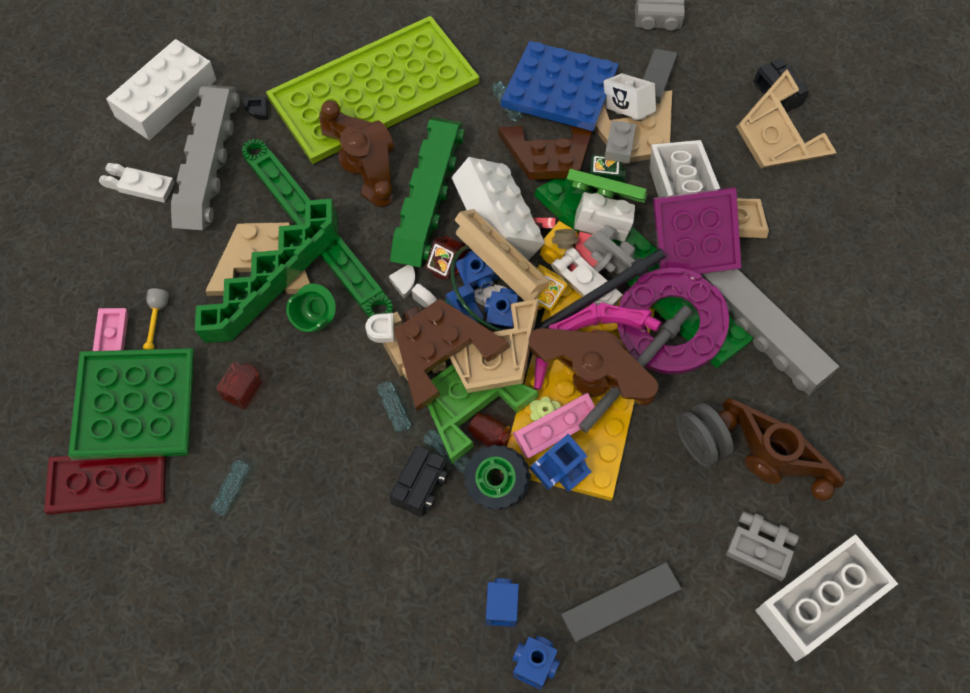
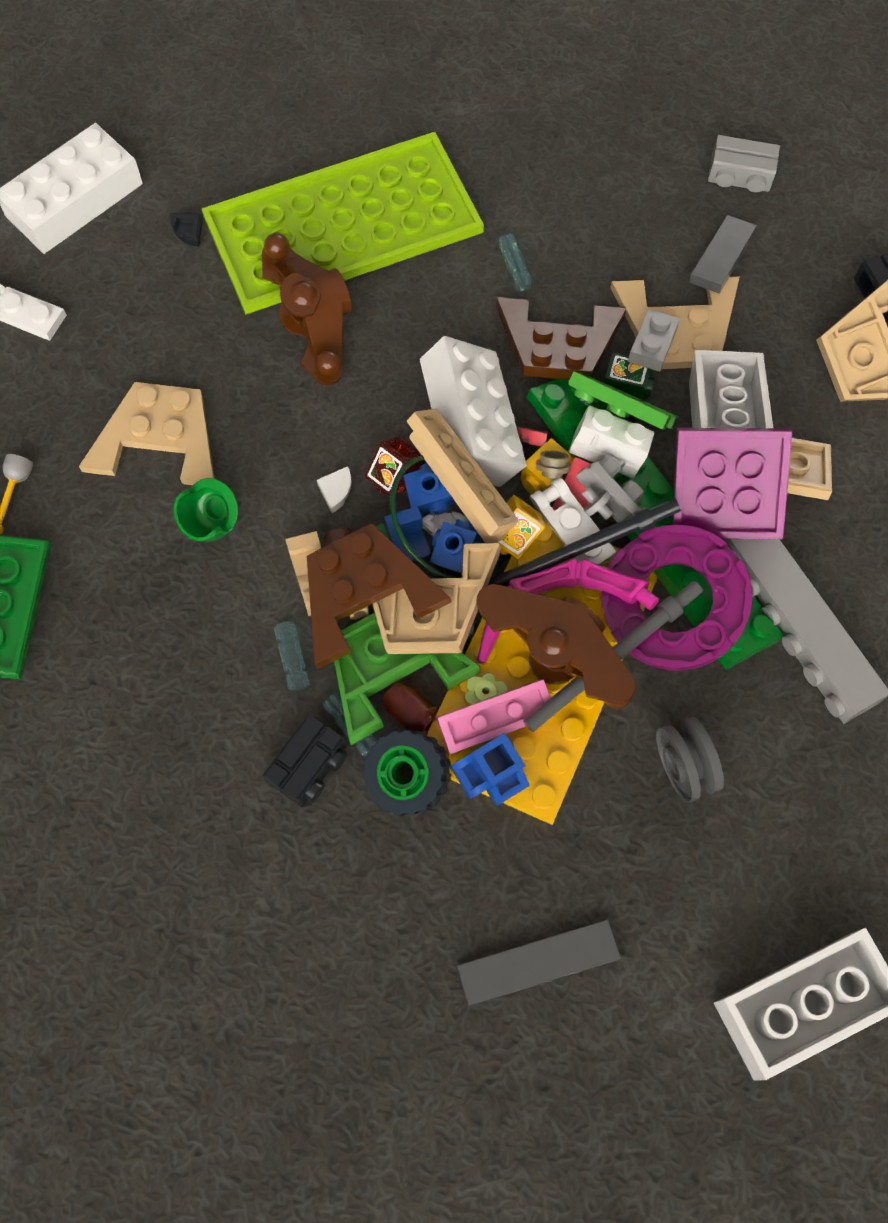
camera: 10 degrees right, 5 degrees up
light grey brick [171,85,240,230] -> none
green brick [195,199,338,343] -> none
clear light blue axle [211,460,249,516] -> none
clear red brick [216,361,262,410] -> none
green plate [242,139,393,318] -> none
white tile [366,313,394,343] -> none
green brick [390,117,465,267] -> none
white tile [411,283,437,308] -> none
blue brick [485,578,519,627] -> none
blue plate [501,41,619,131] -> none
blue brick [512,636,560,690] -> none
white brick [604,73,656,120] -> none
reddish brown piece [718,399,845,501] -> none
light grey plate [726,511,799,581] -> none

